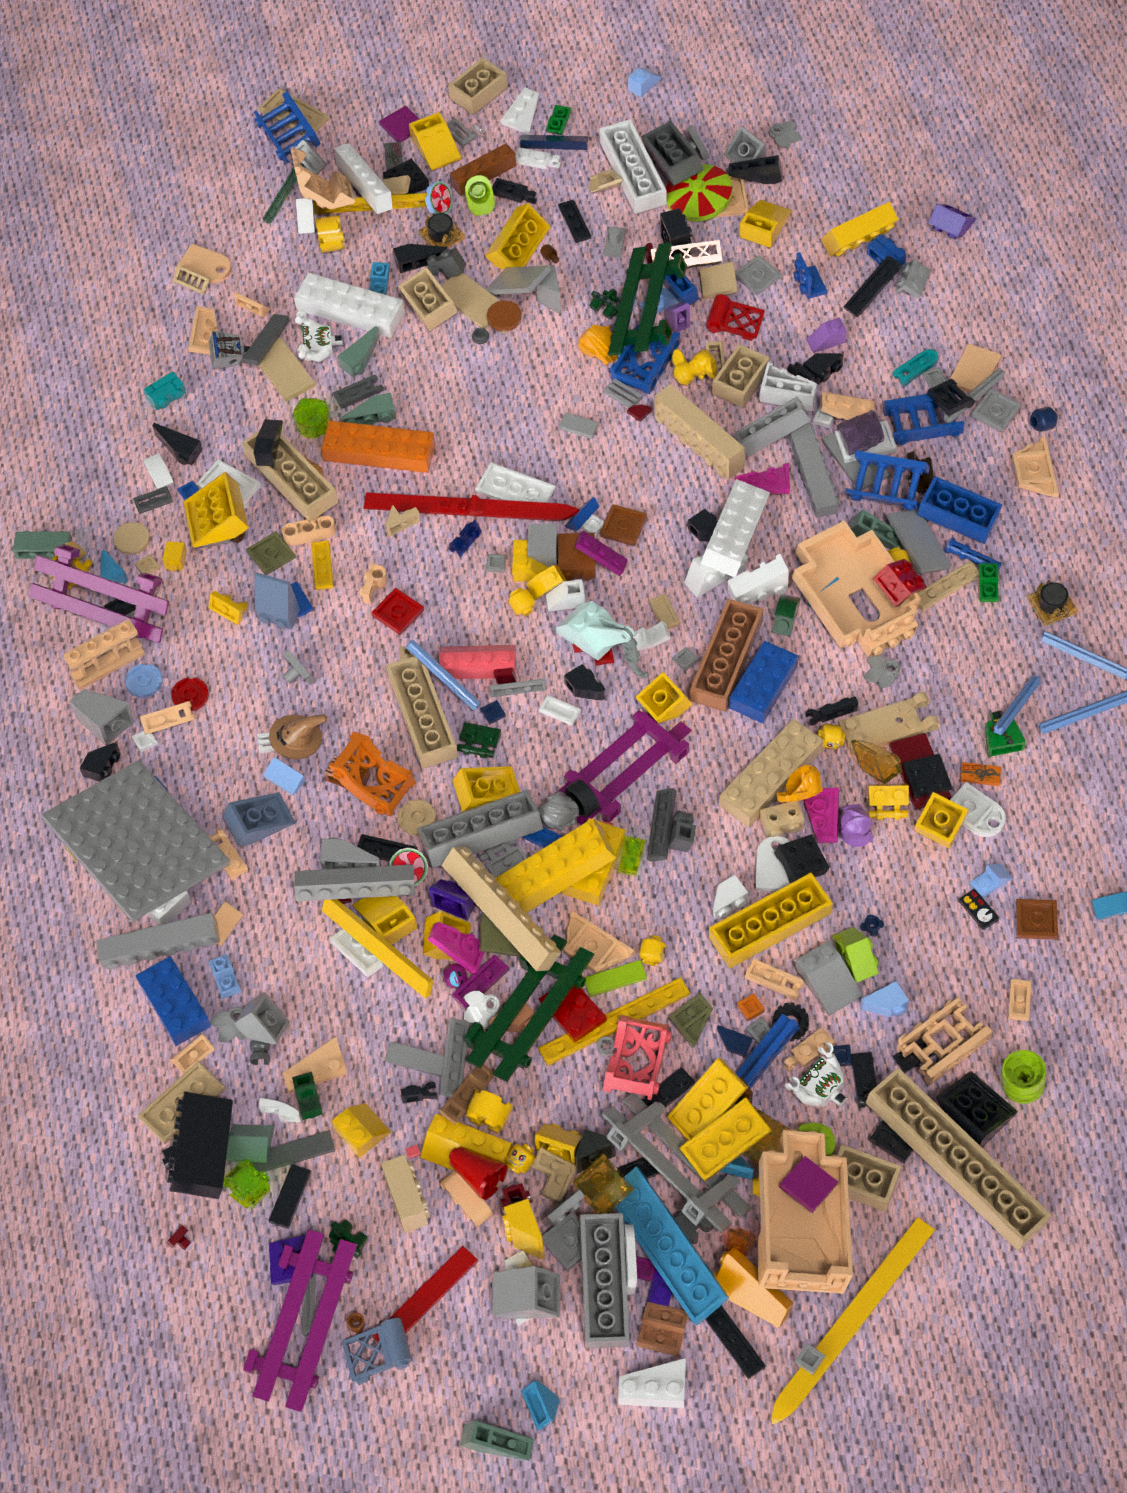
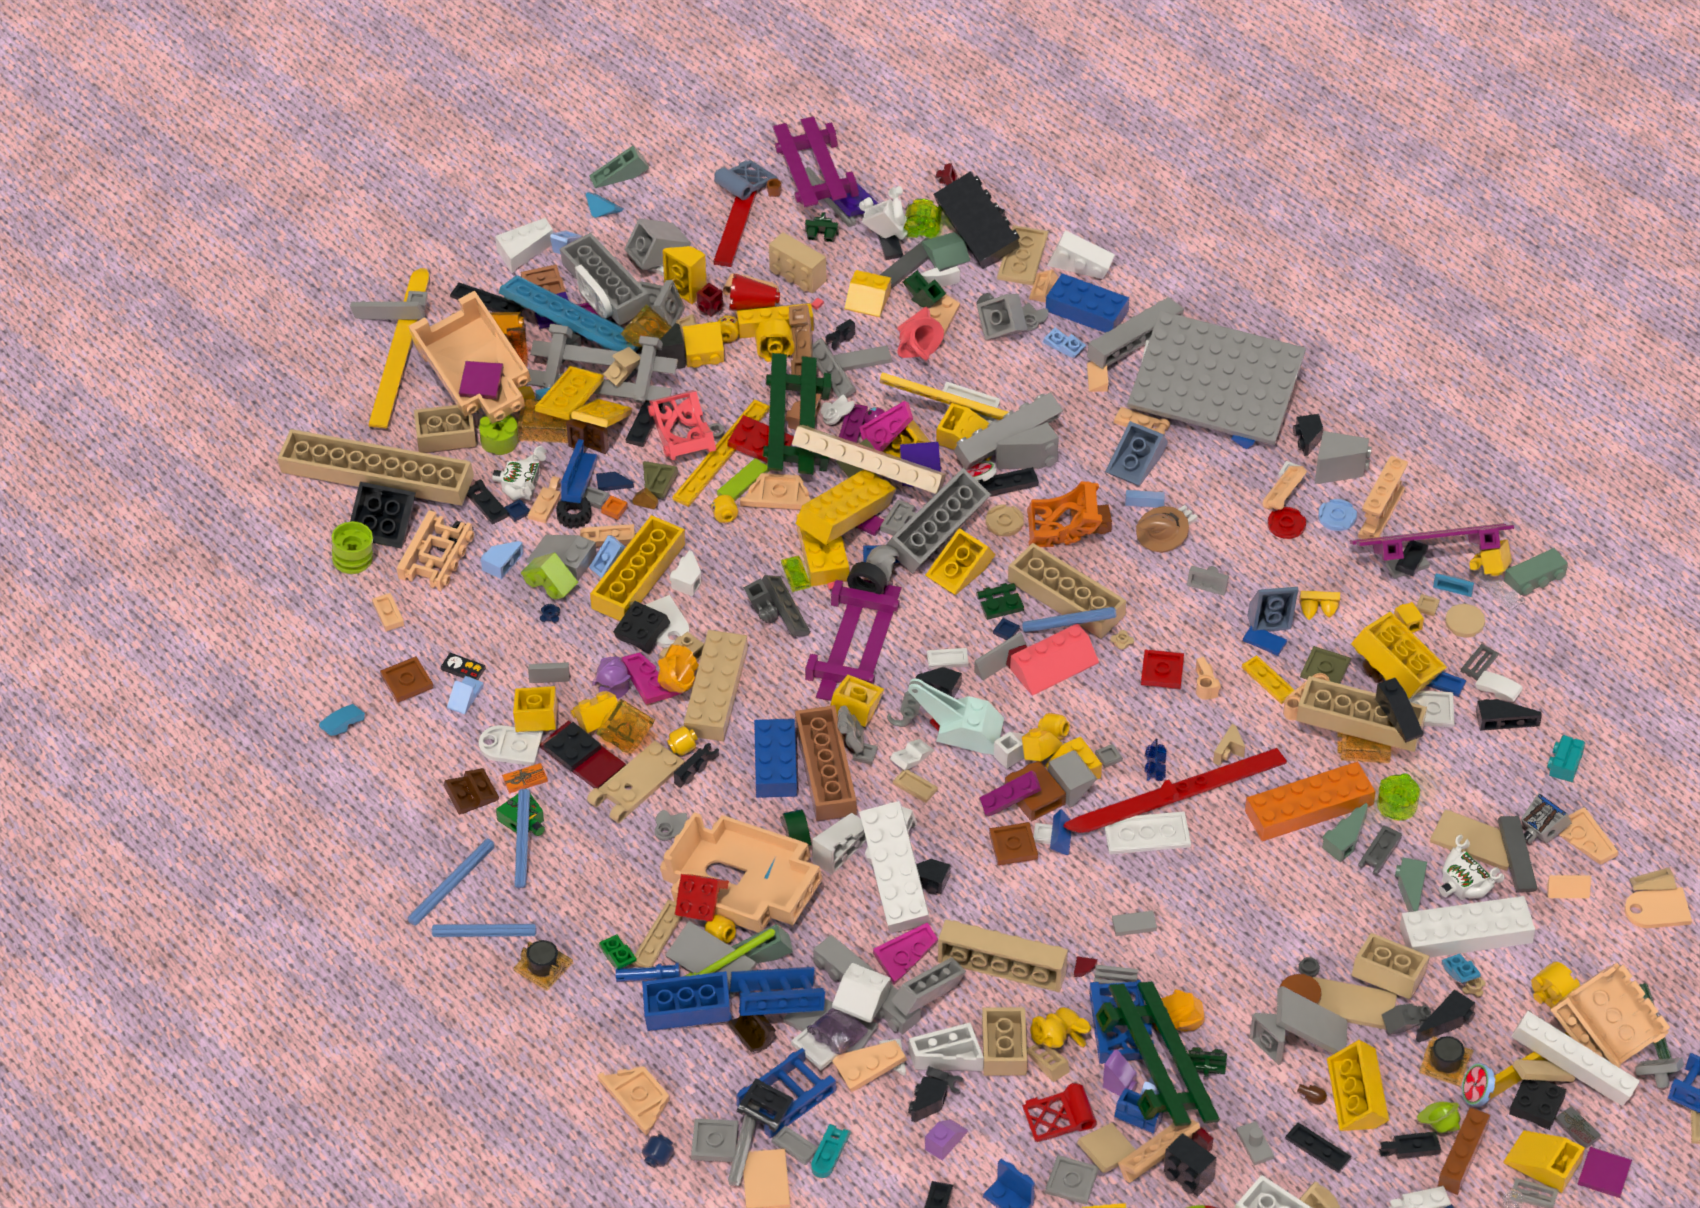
camera: 145 degrees right, 10 degrees down
none -> light grey tile [350,302,425,319]
none -> reddish brown slope [443,768,499,815]
none -> light grey panel [528,662,569,683]
none -> light blue slope [550,230,582,255]
none -> light blue slope [589,535,625,578]
none -> tan slope [603,347,641,387]
none -> pearl gold tile [632,487,658,510]
none -> lime piece [685,929,775,976]
none -> white slope [832,963,890,1023]
none -> light grey plate [837,706,864,754]
none -> white torso [859,186,907,240]
none -> coral helmet [897,307,944,361]
none -> white wedge [1047,230,1115,279]

